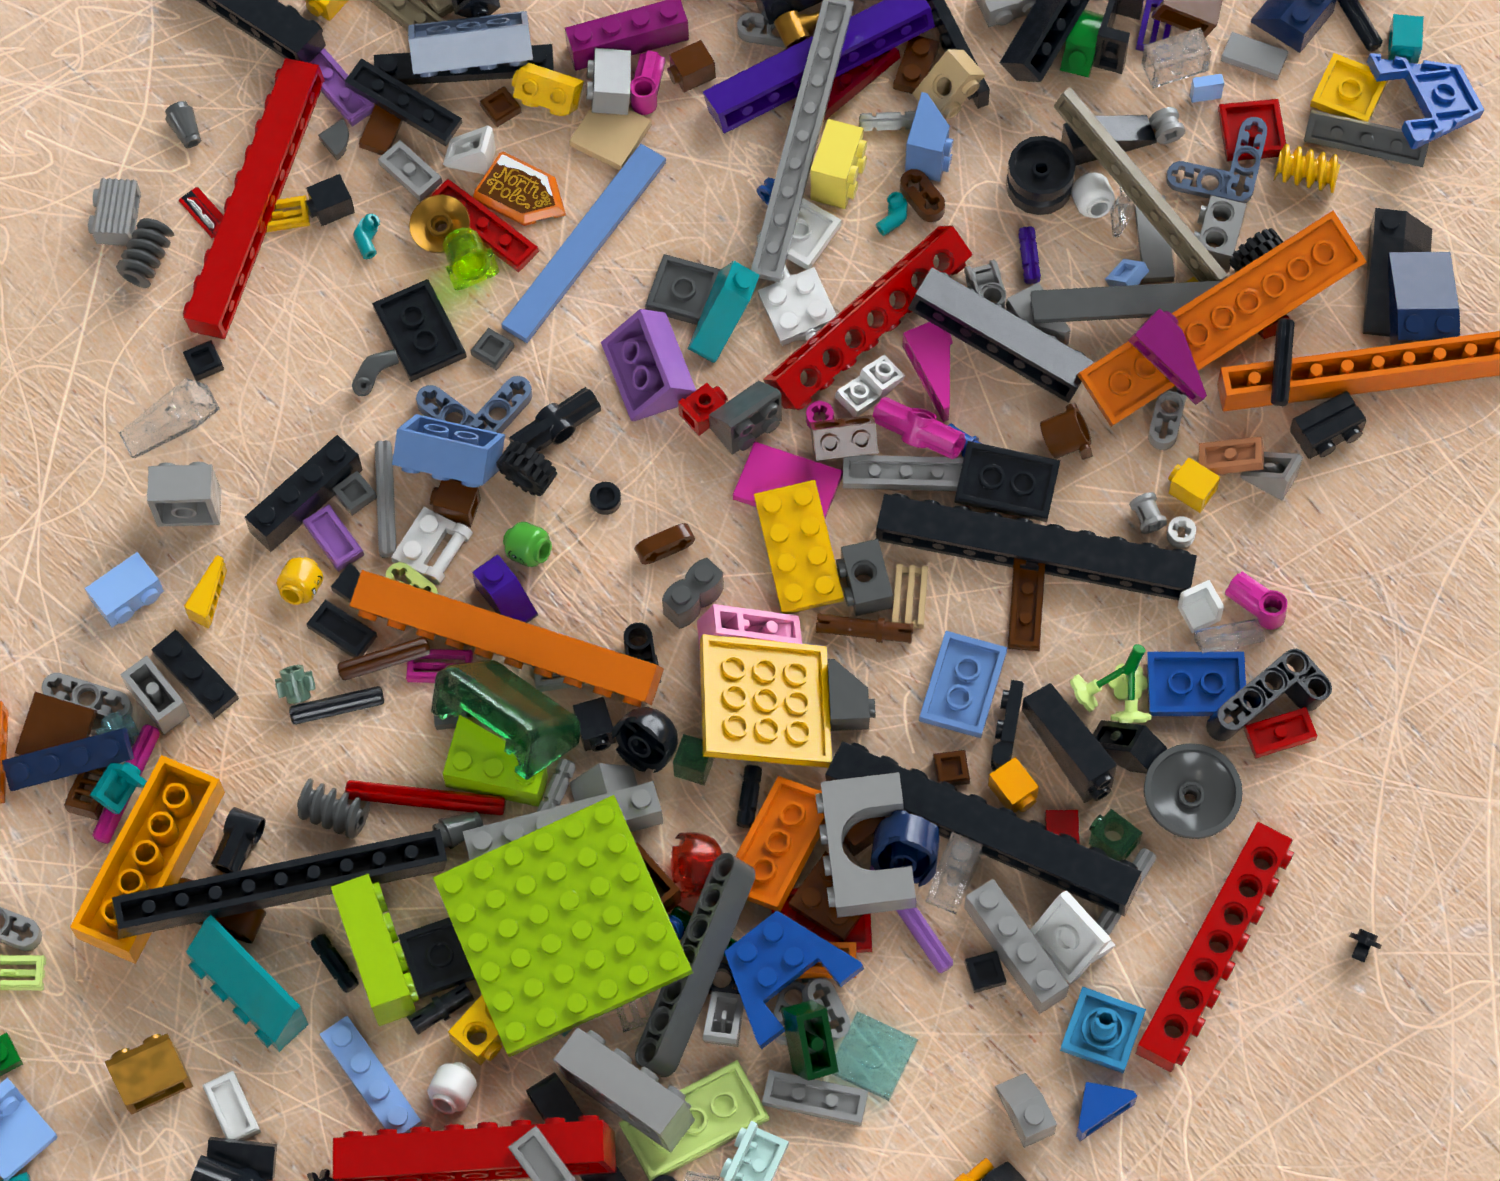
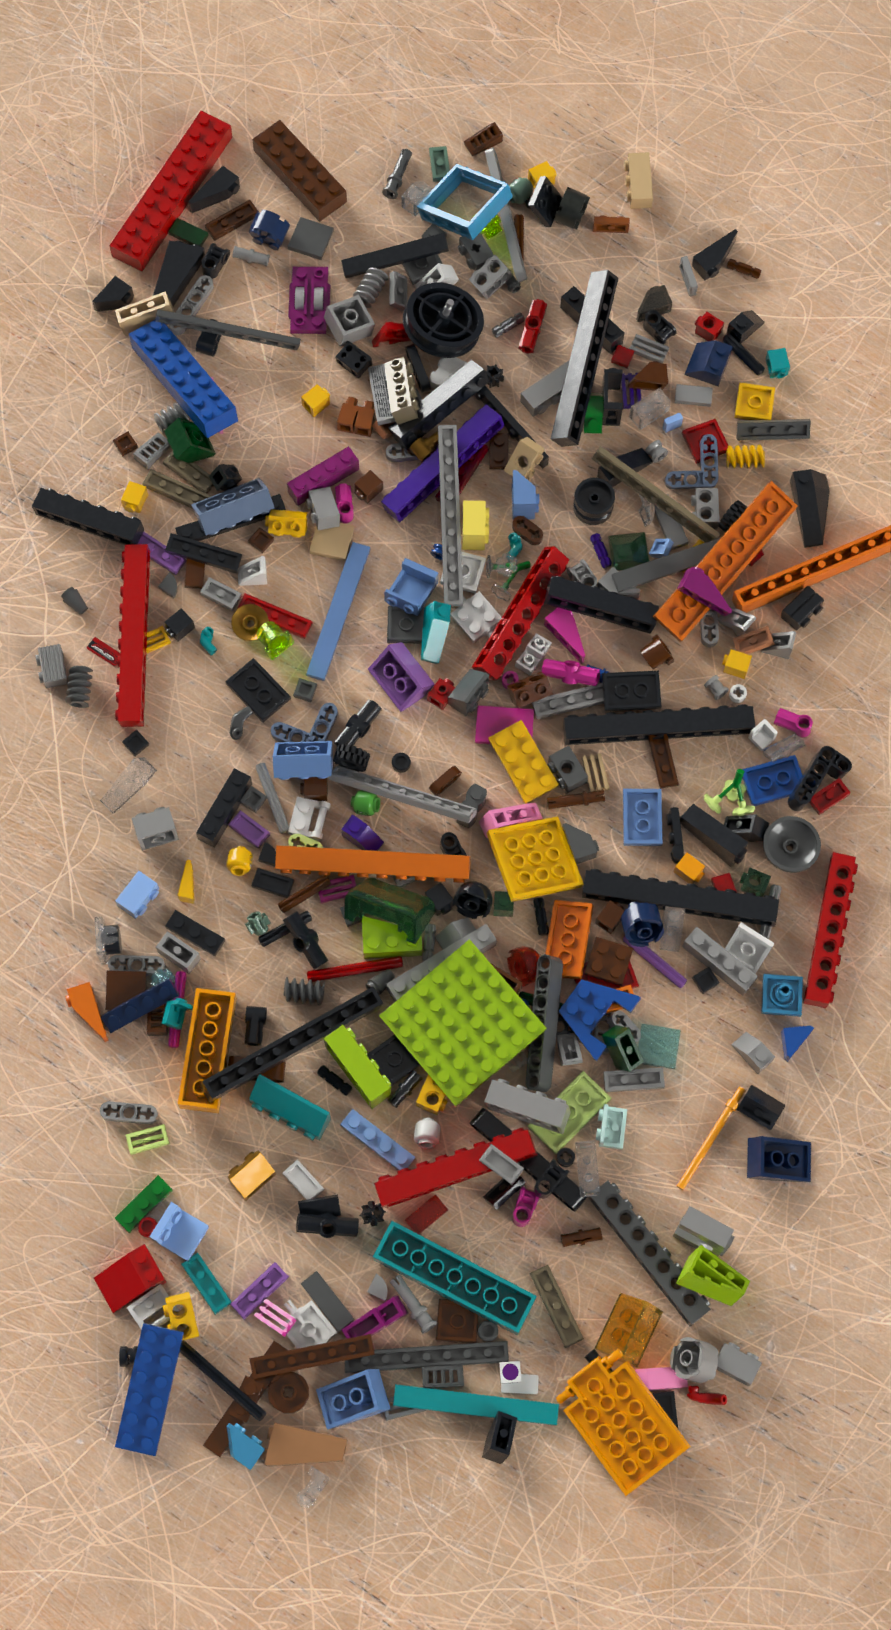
camera: 20 degrees left, 5 degrees up
tile [473,151,566,226] -> none
light grey arch [815,772,917,918] -> none
light grey axle [859,111,916,131] -> none
reddish brown tile [933,750,970,786] -> none
white head [1071,172,1115,218] -> none
black axle [1271,318,1295,407] -> none
blue wing [1366,53,1484,149] -> none
slope [1388,252,1460,345] -> none
none -> clear piece [94,916,122,965]
none -> black piece [283,911,329,970]
none -> light grey tile [329,766,477,823]
none -> medium blue panel [384,558,438,616]
none -> clear plant [486,553,531,601]
none -> clear green slope [608,532,649,571]
none -> light grey slope [718,606,756,637]

